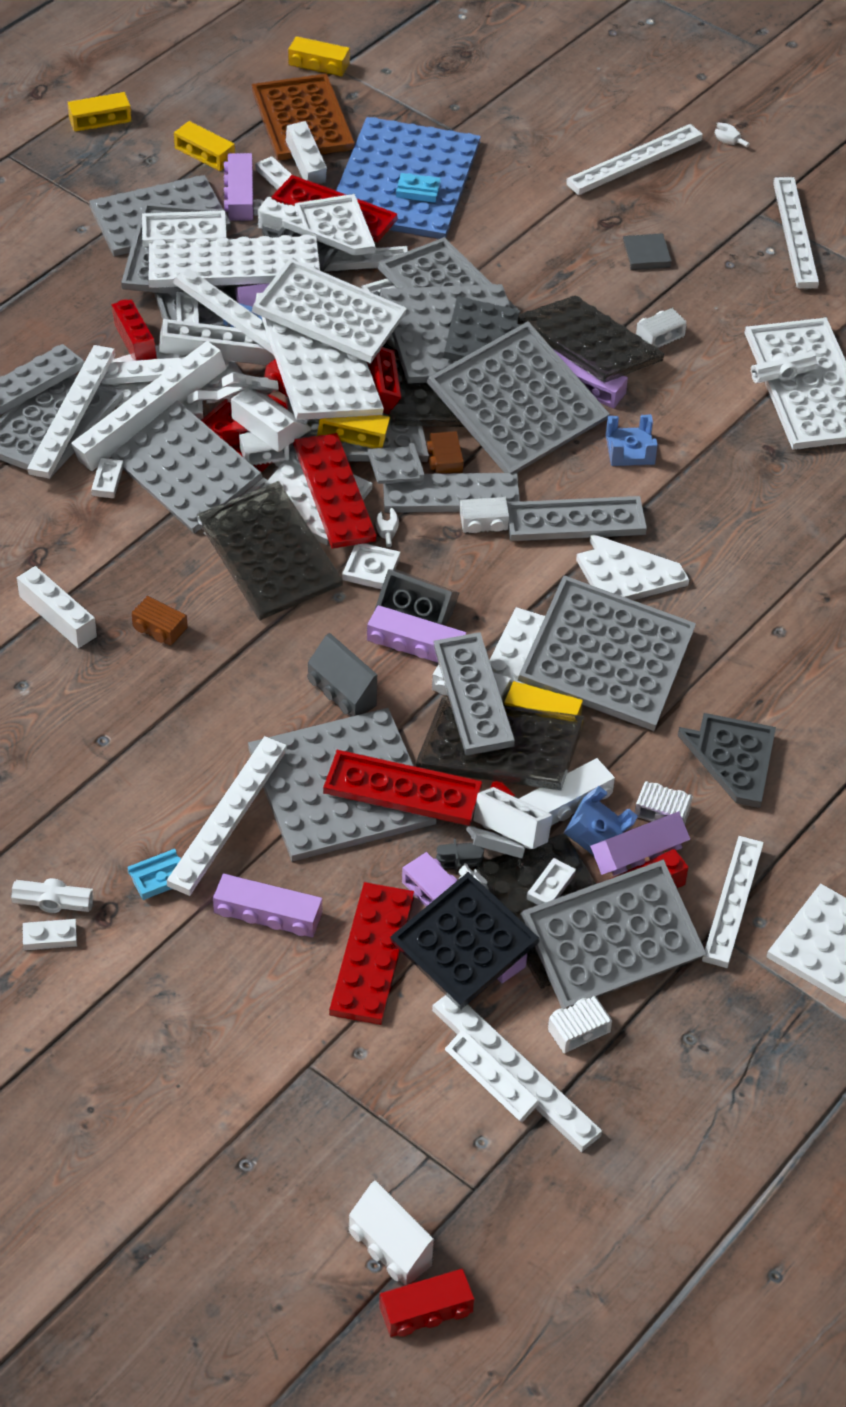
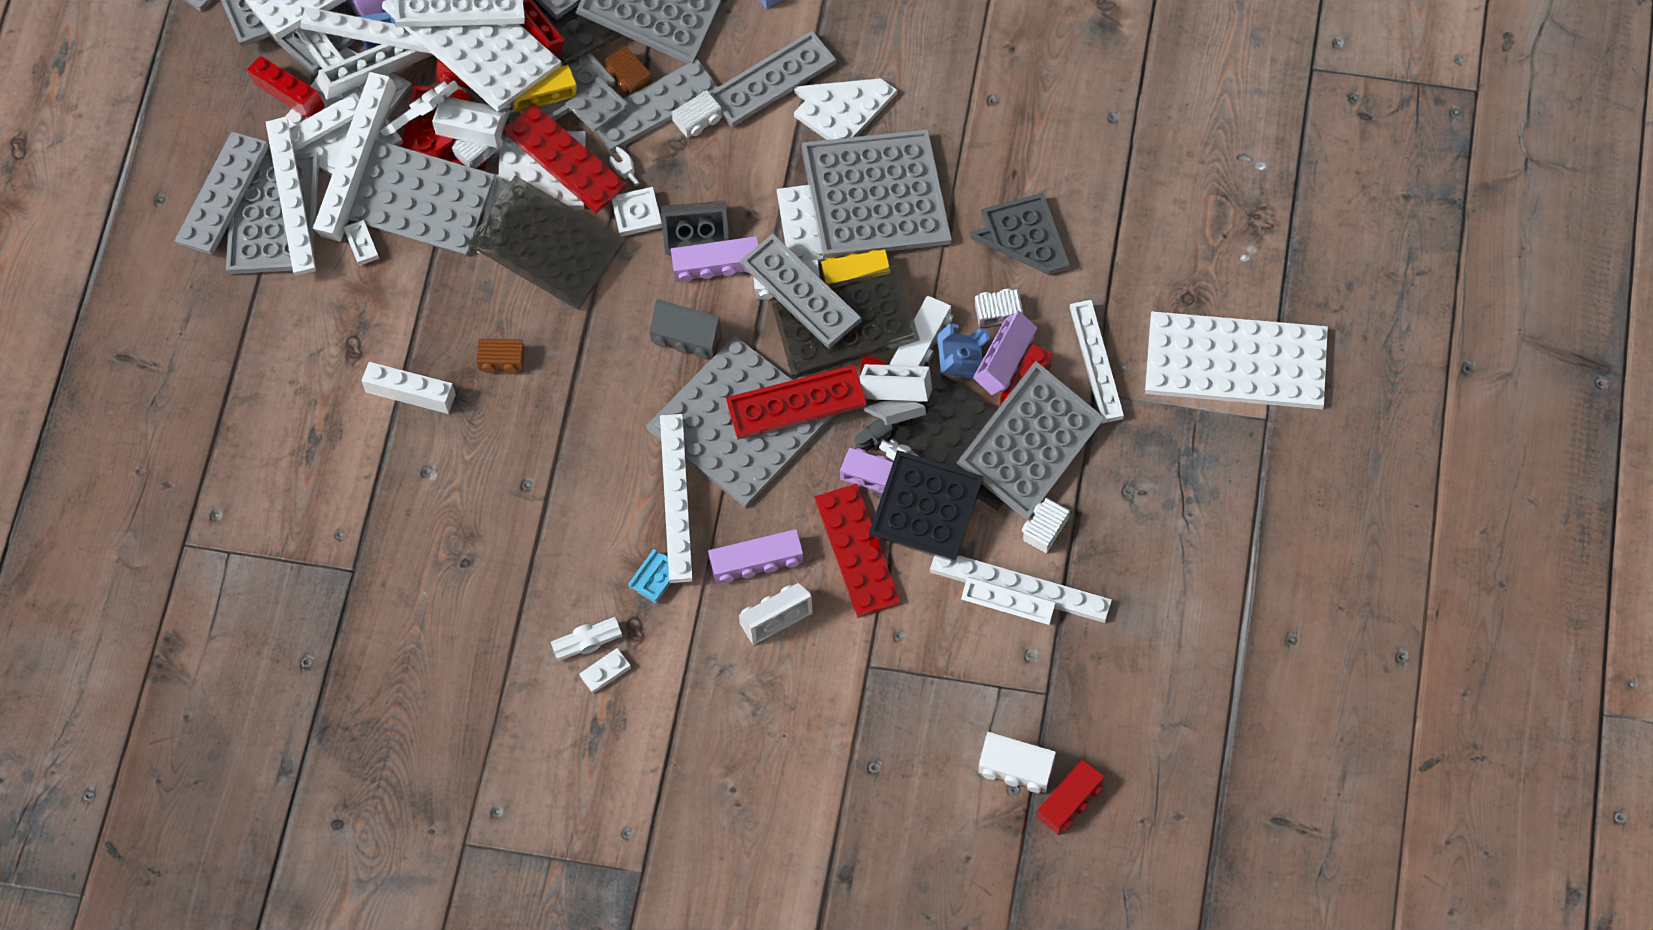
camera: 25 degrees left, 15 degrees up
white plate [527,858,576,905] -> none
none -> white slope [739,583,813,645]

